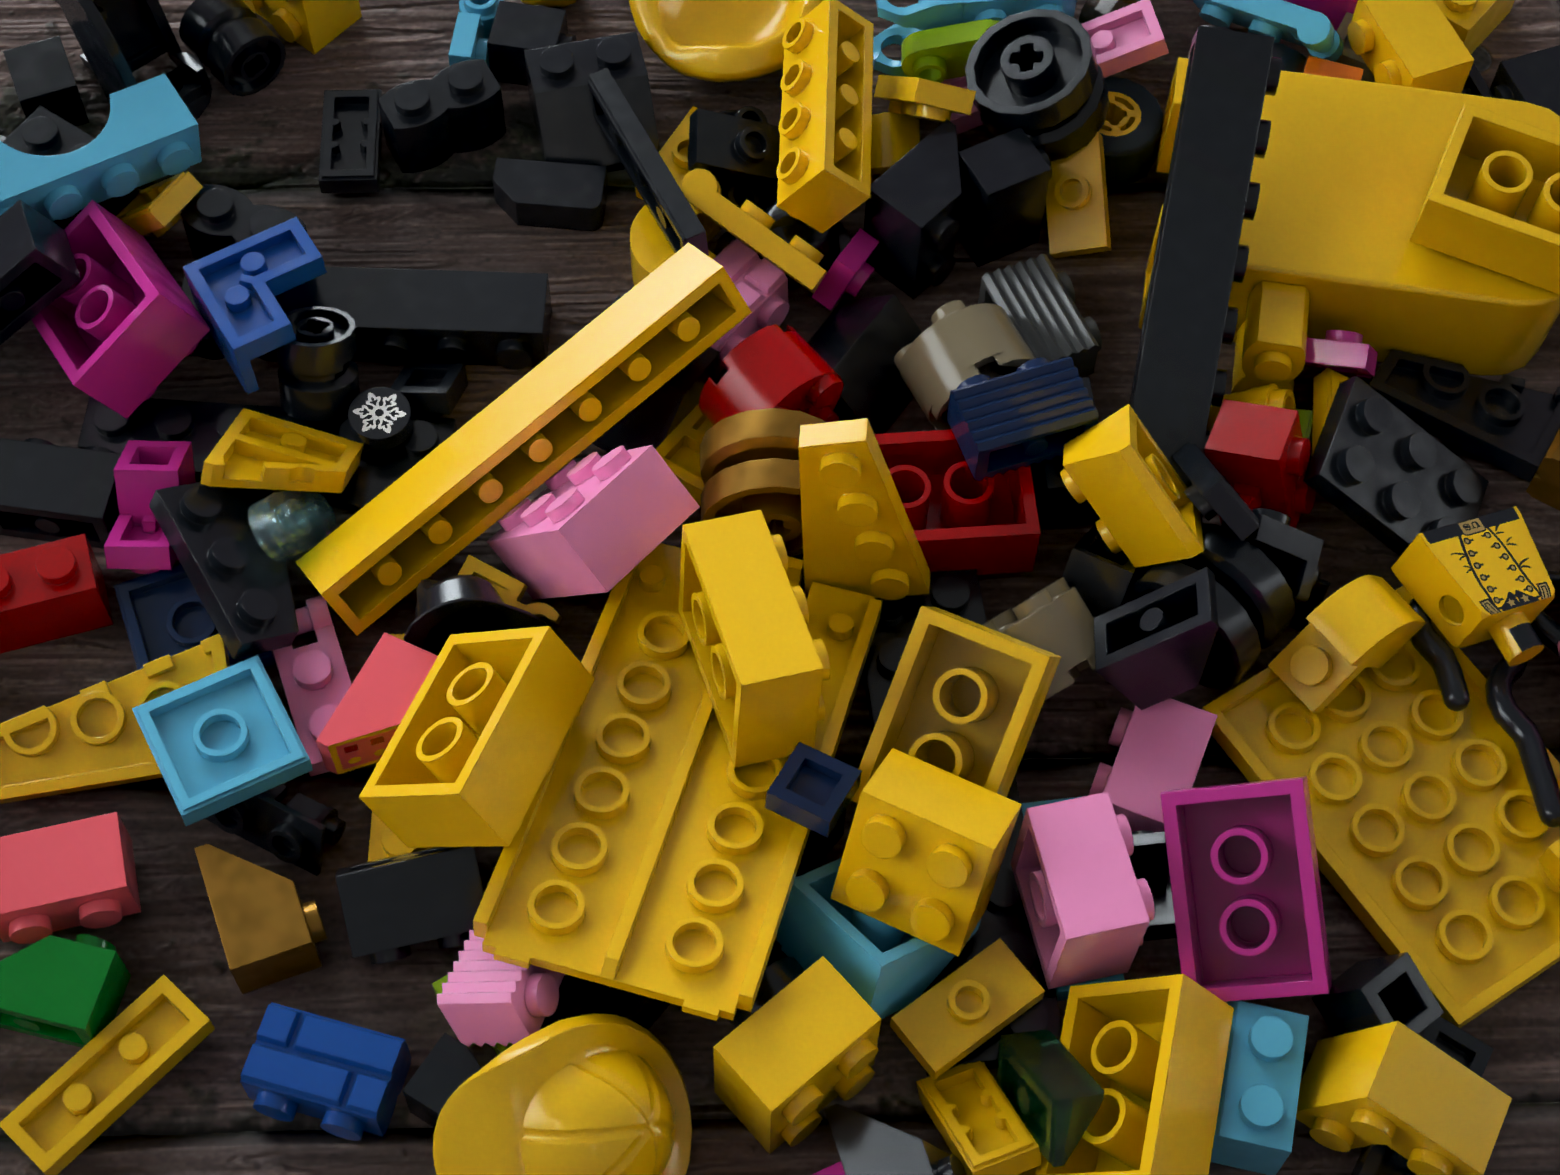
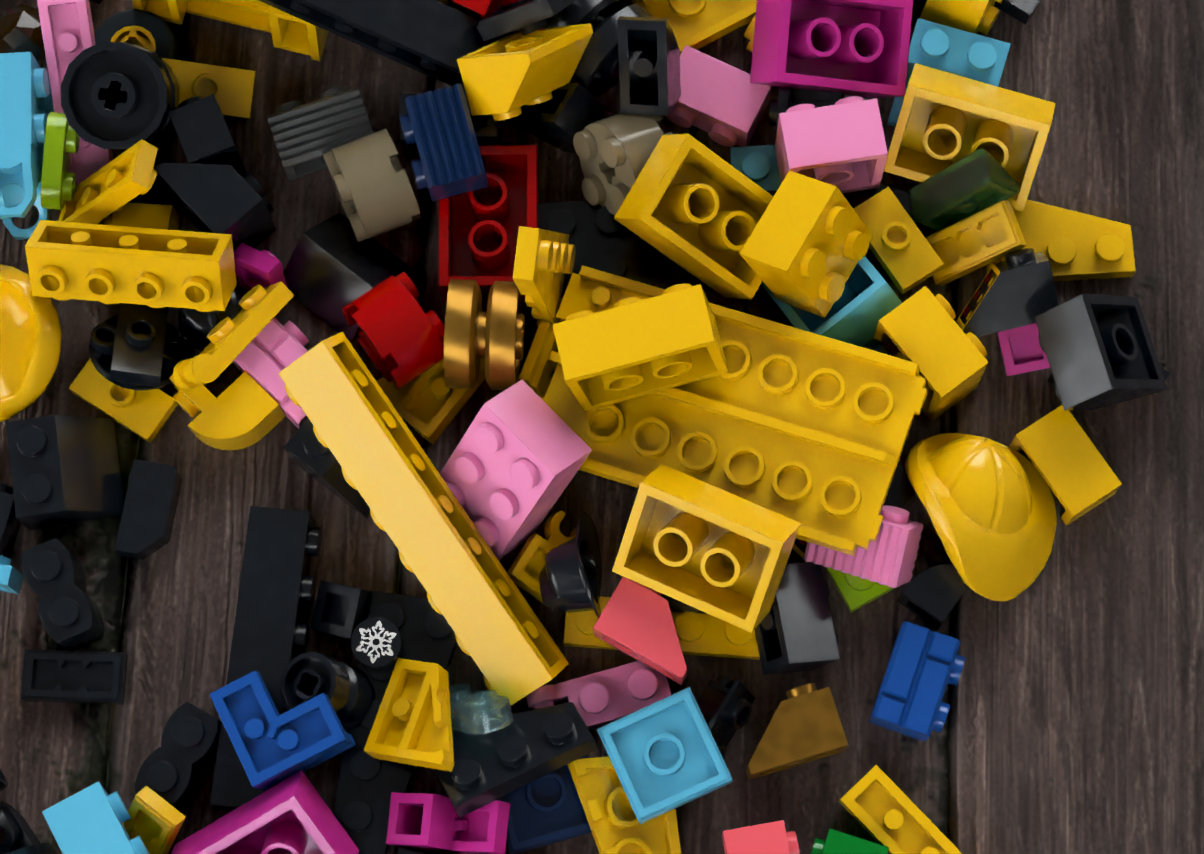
camera: 80 degrees left, 15 degrees up
black tile [587,68,709,256] -> none
dark blue plate [765,742,862,838] -> none

